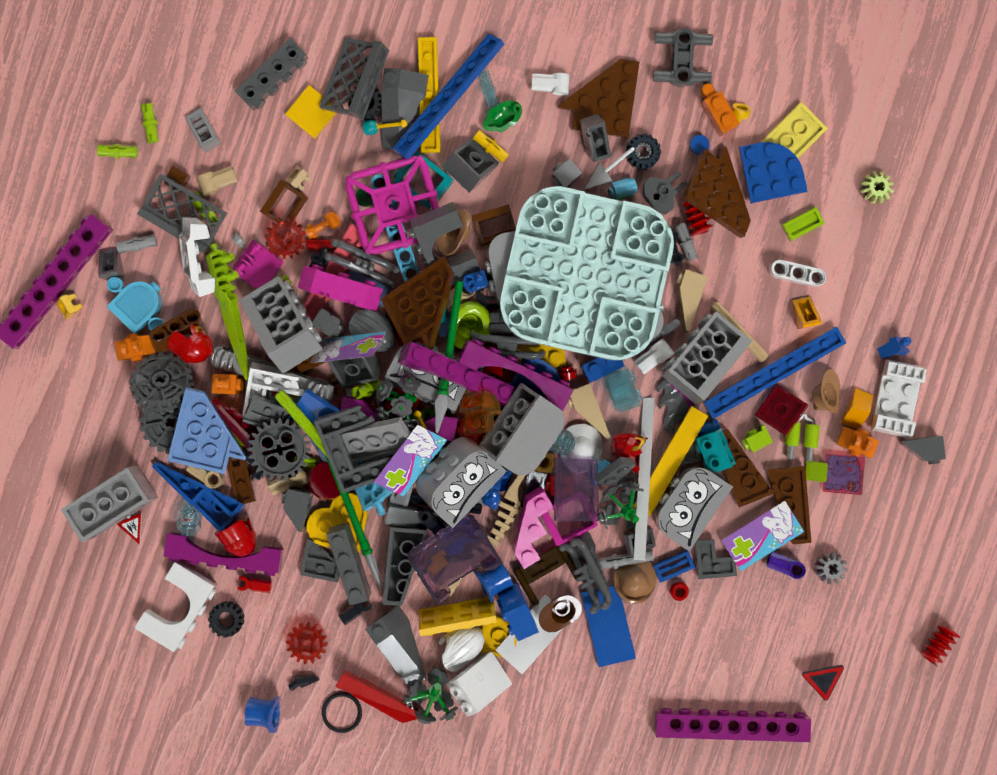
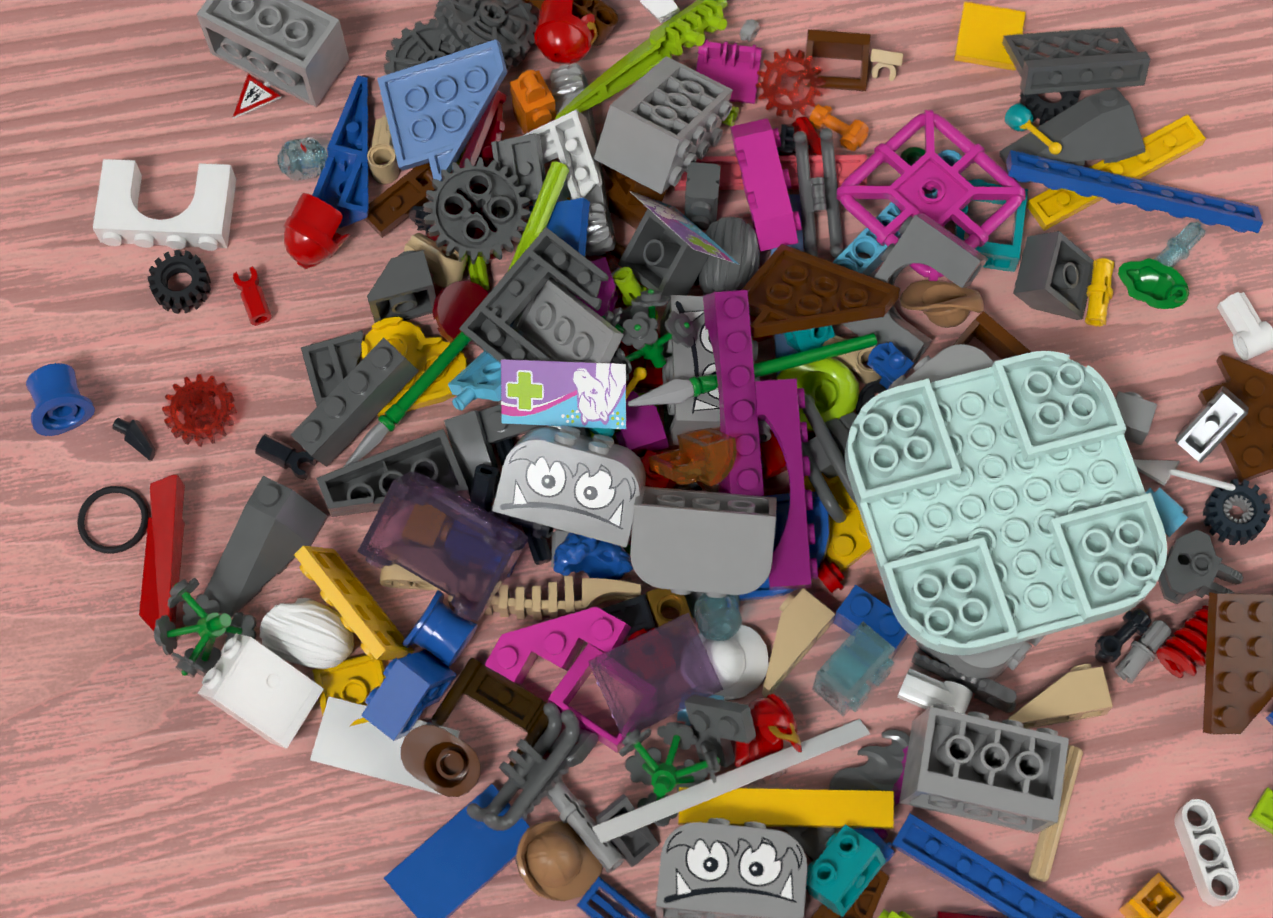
camera: 65 degrees right, 20 degrees down
magenta arch [163,532,284,576] -> none

